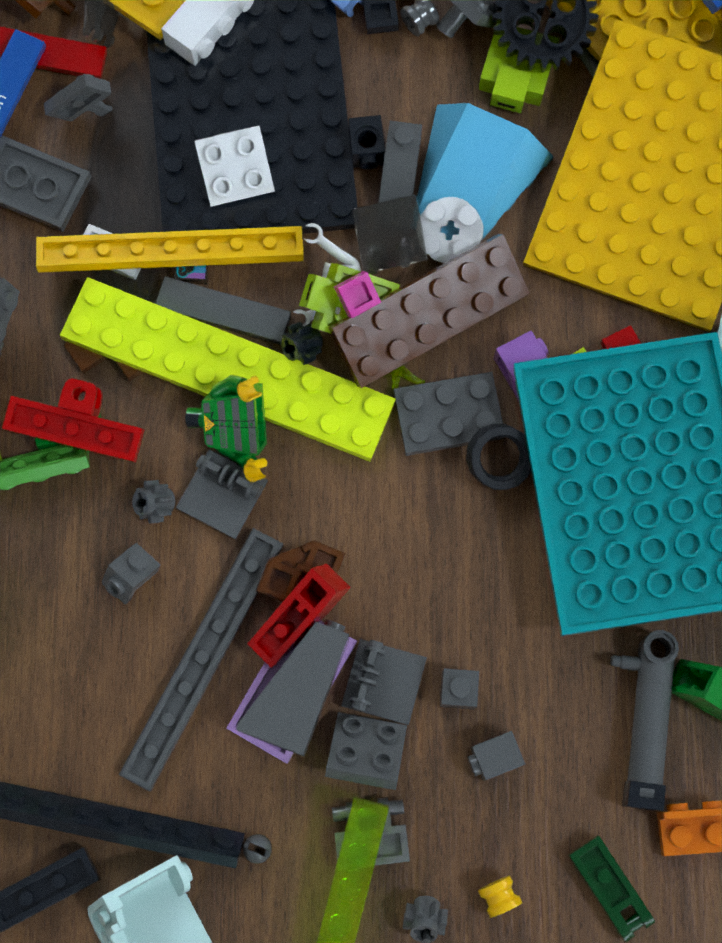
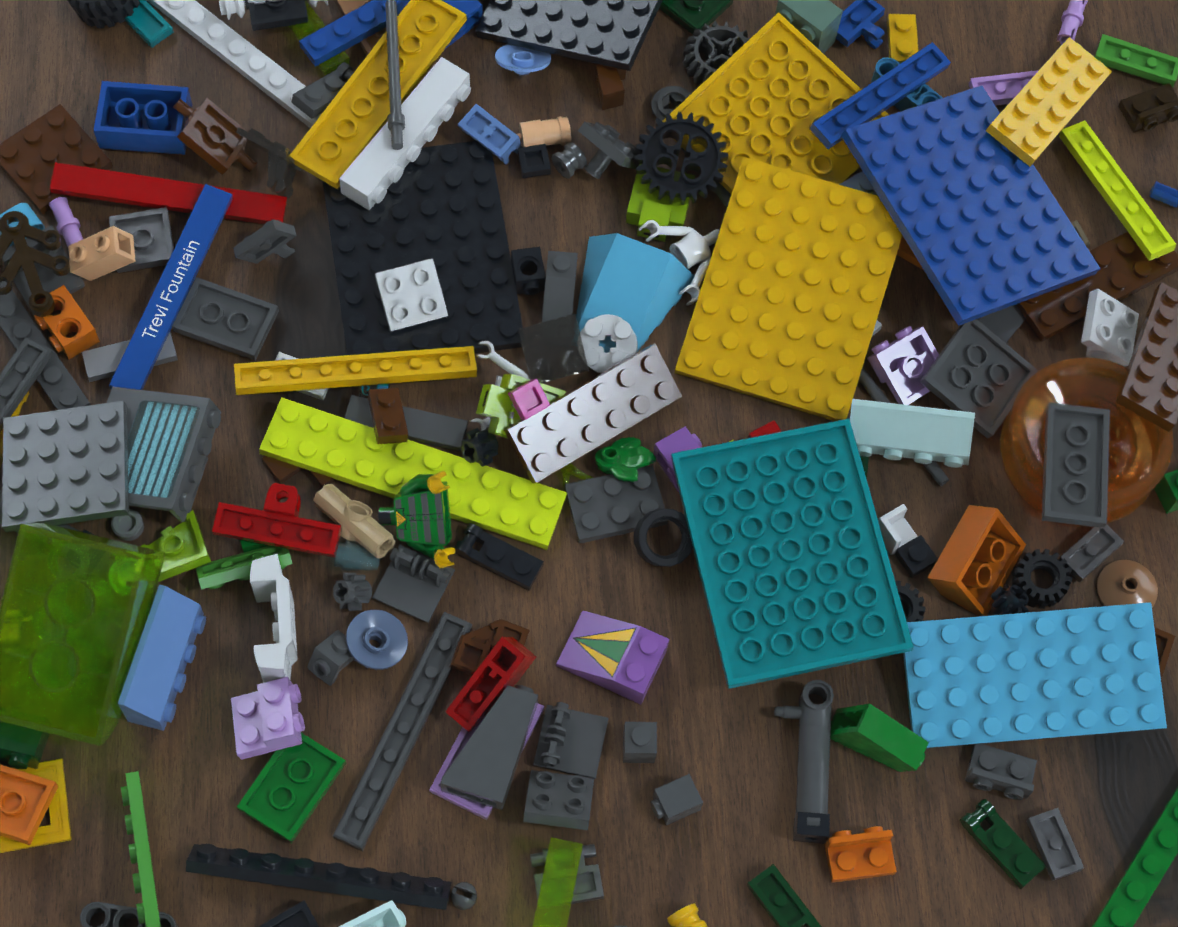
camera: 10 degrees left, 10 degrees down
none -> lavender plate [231,677,305,760]
none -> green plate [237,733,346,844]
none -> white plate [250,554,298,683]
none -> tan piece [313,484,396,559]
none -> clear light blue cone [334,540,380,571]
none -> sand blue dish [346,610,408,670]
none -> reddish brown plate [368,388,408,444]
none -> black plate [454,523,544,591]
none -> medium lavender slope [556,611,669,705]
none -> green plate [595,437,656,482]
none -> white piece [639,220,720,306]

